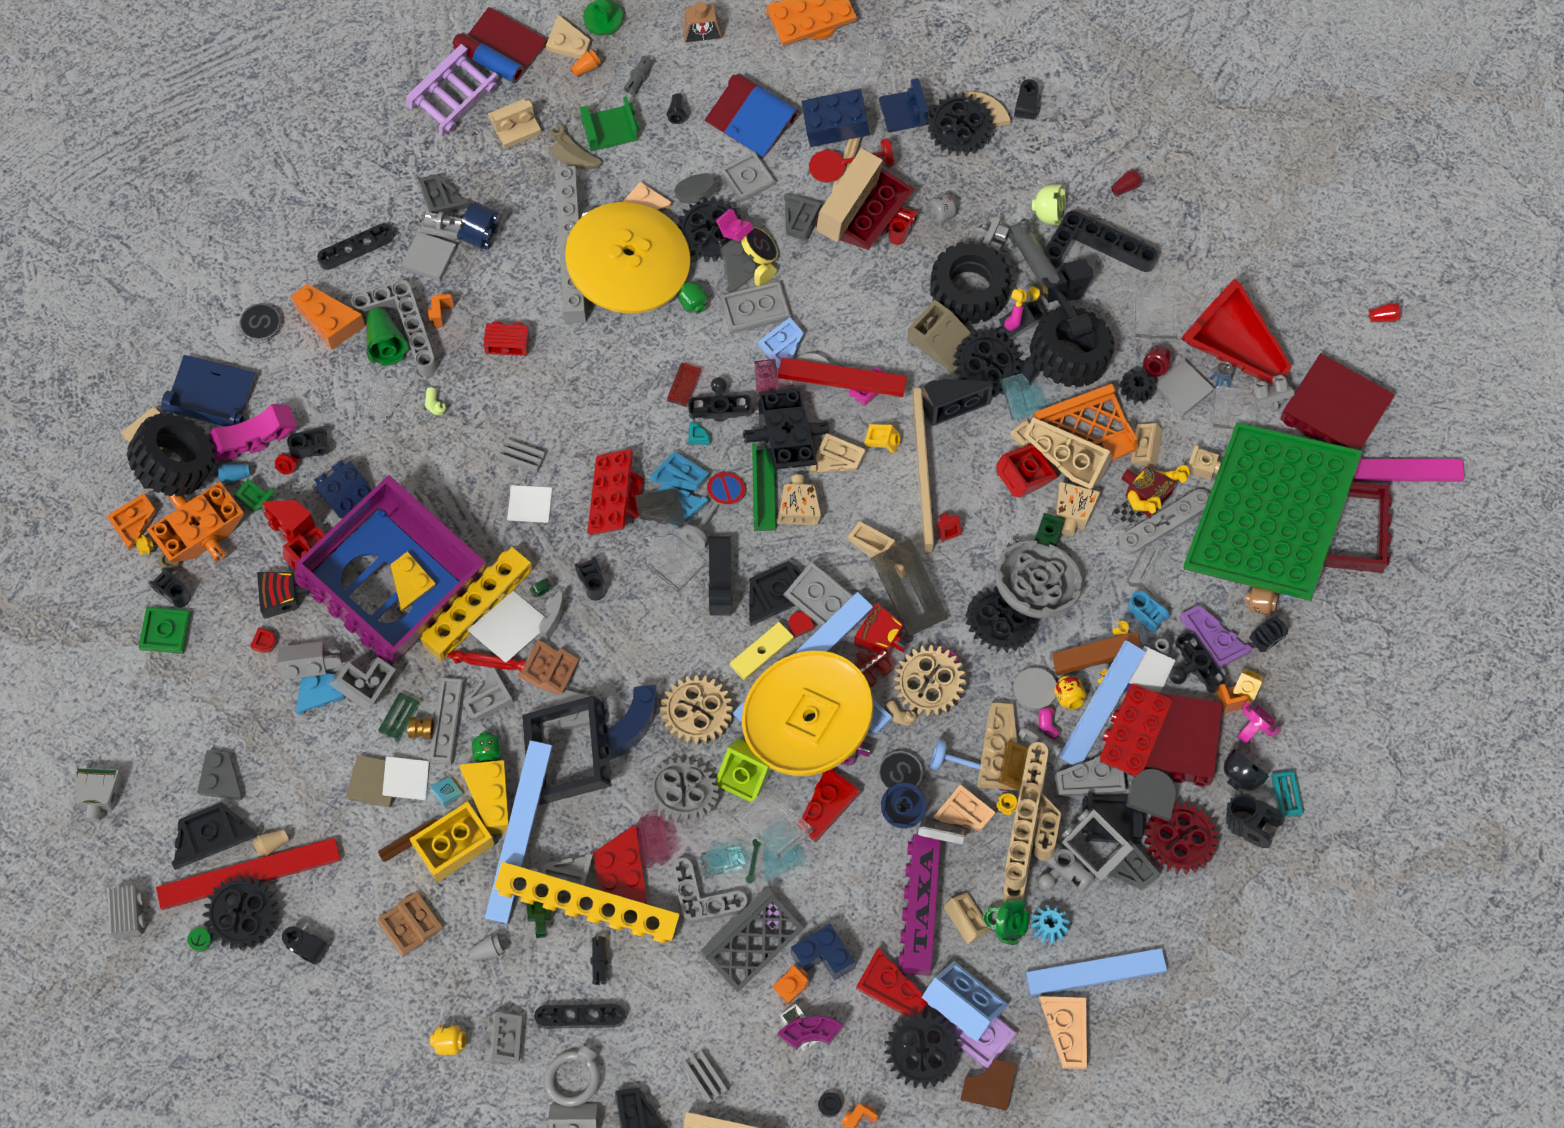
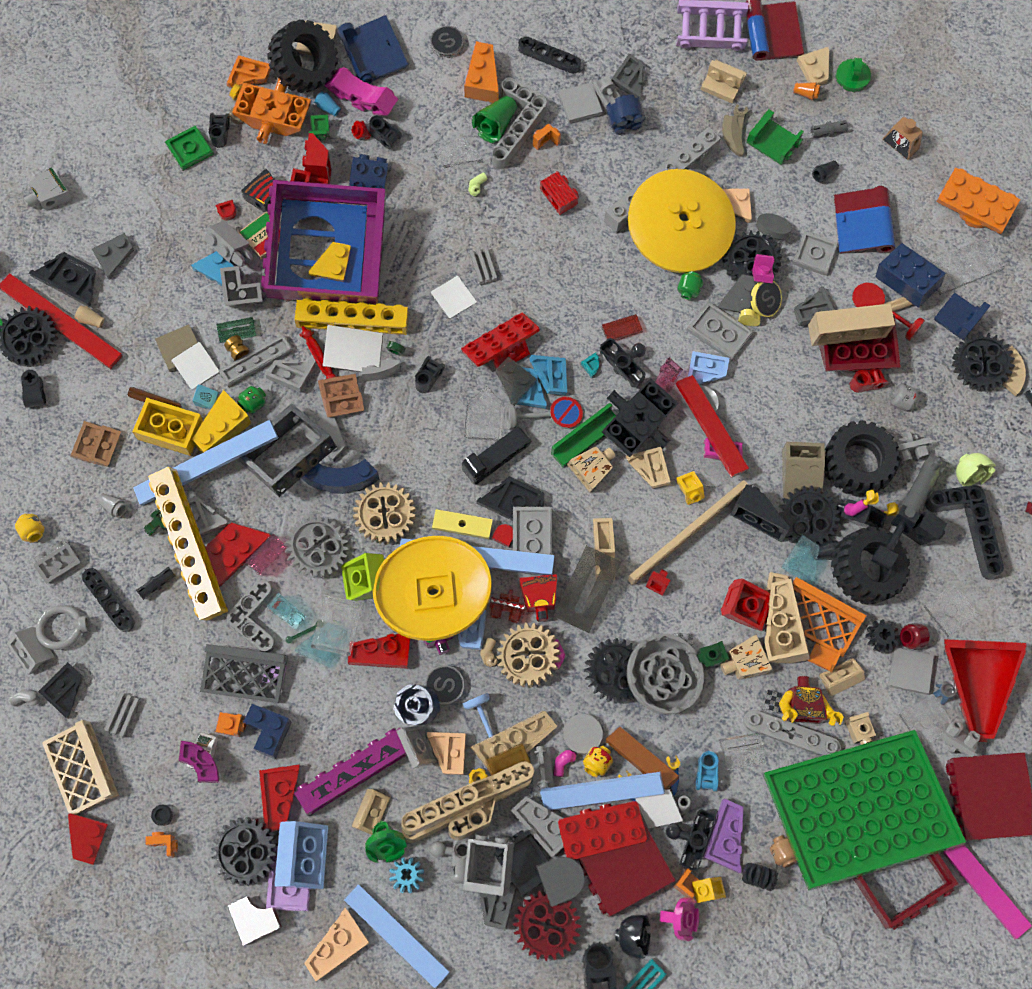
camera: 50 degrees right, 5 degrees up
none -> tile [238,211,281,260]

